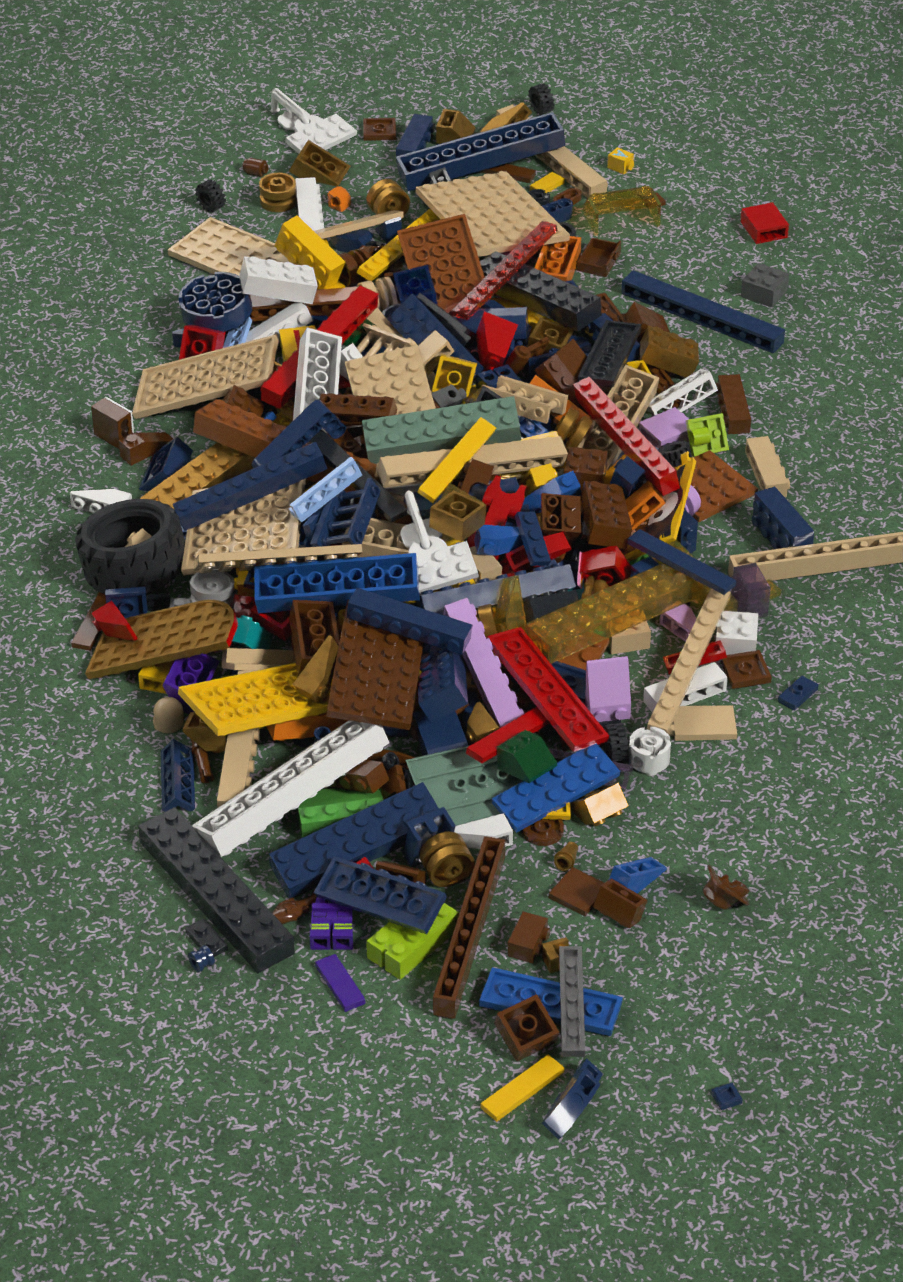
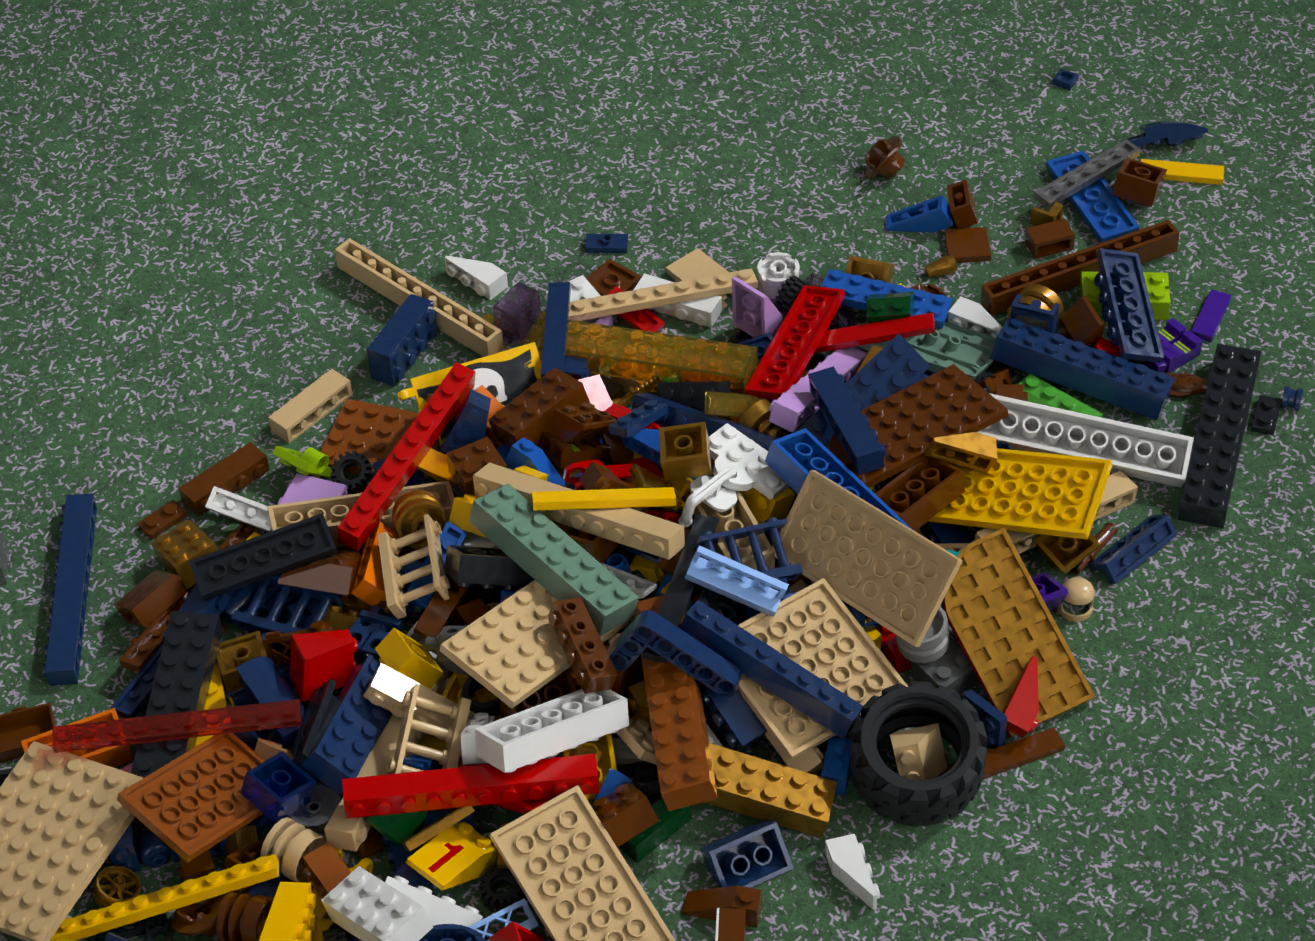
camera: 125 degrees left, 5 degrees up
none -> reddish brown plate [137,500,188,540]
none -> white slope [444,256,508,300]

